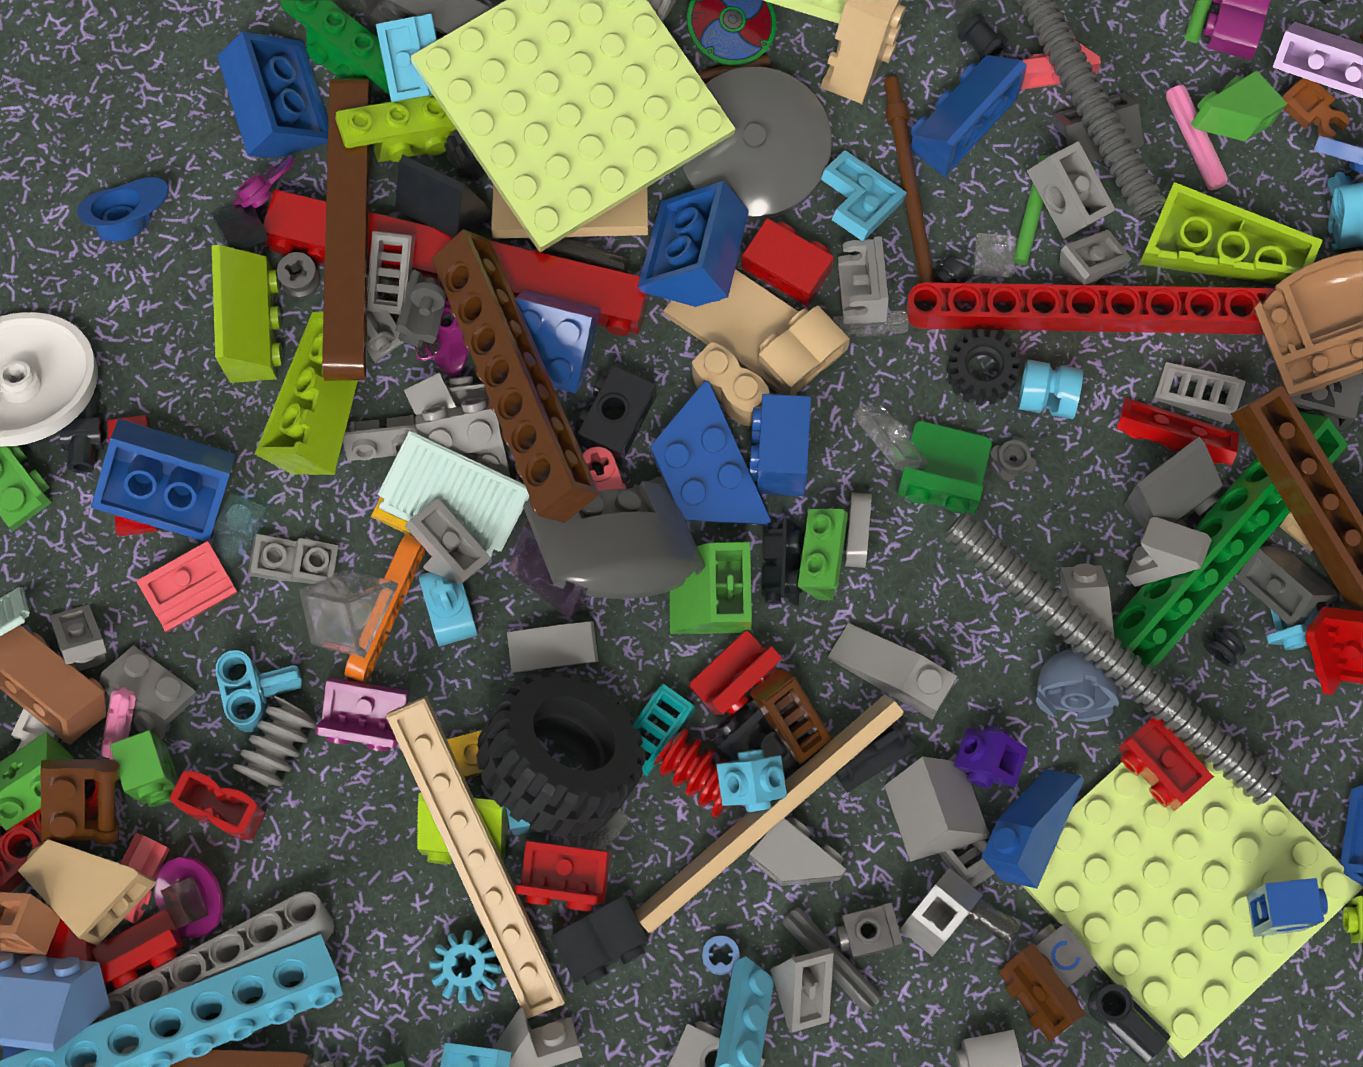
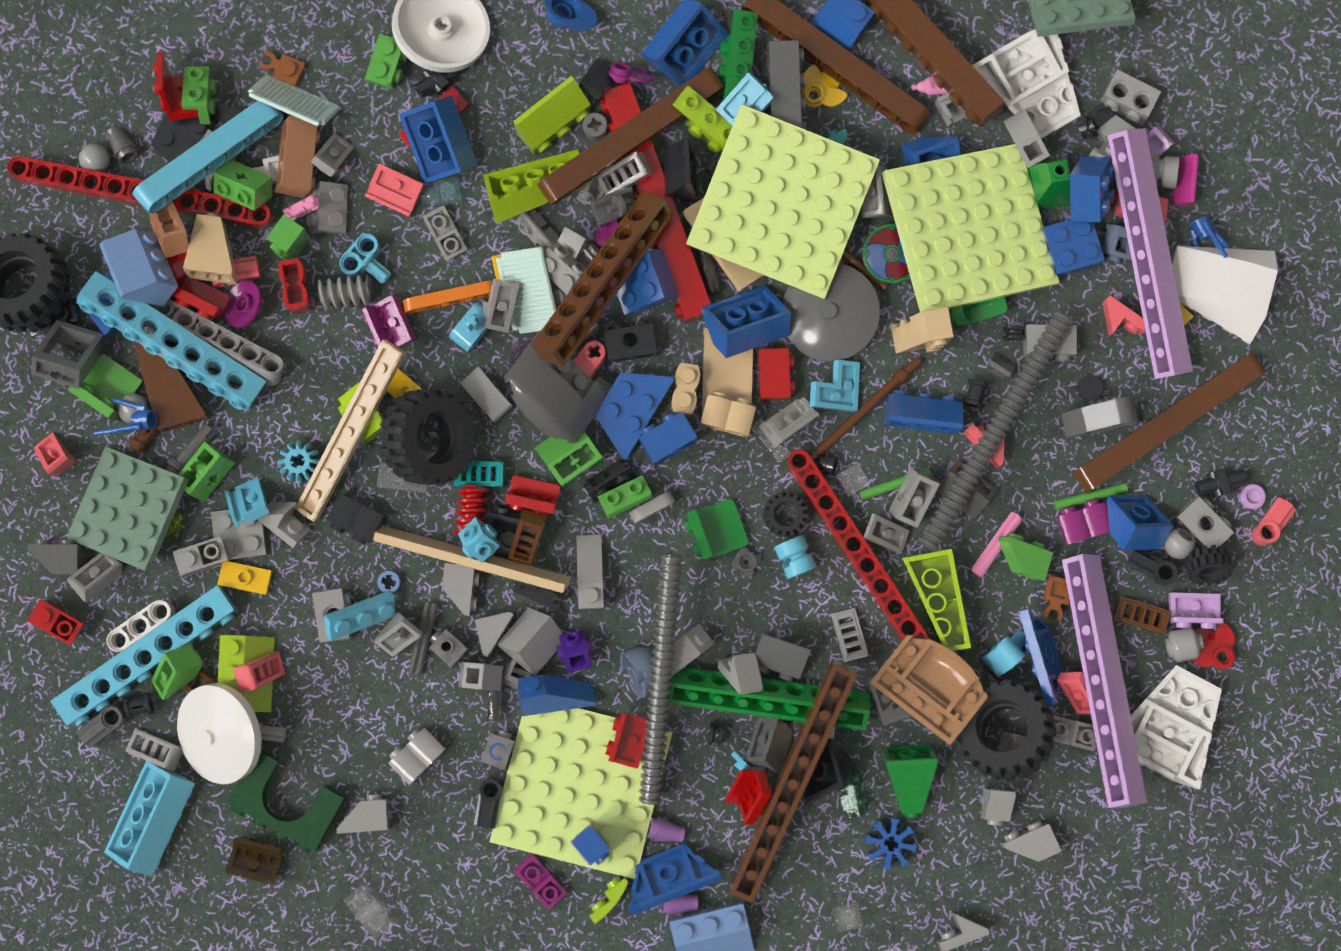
camera: 50 degrees right, 10 degrees up
reddish brown plate [40,759,119,844] -> none
clear smoke slope [160,876,209,929] -> none
clear slope [299,571,398,658] -> none
red bracket [515,840,611,911] -> none
clear plate [853,404,929,471] -> none
reddish brown plate [998,943,1086,1042] -> none
red plate [1116,398,1240,466] -> none
none -> light grey slope [475,612,515,657]
none -> magenta slope [513,853,567,910]
none -> medium lavender cone [647,817,685,842]

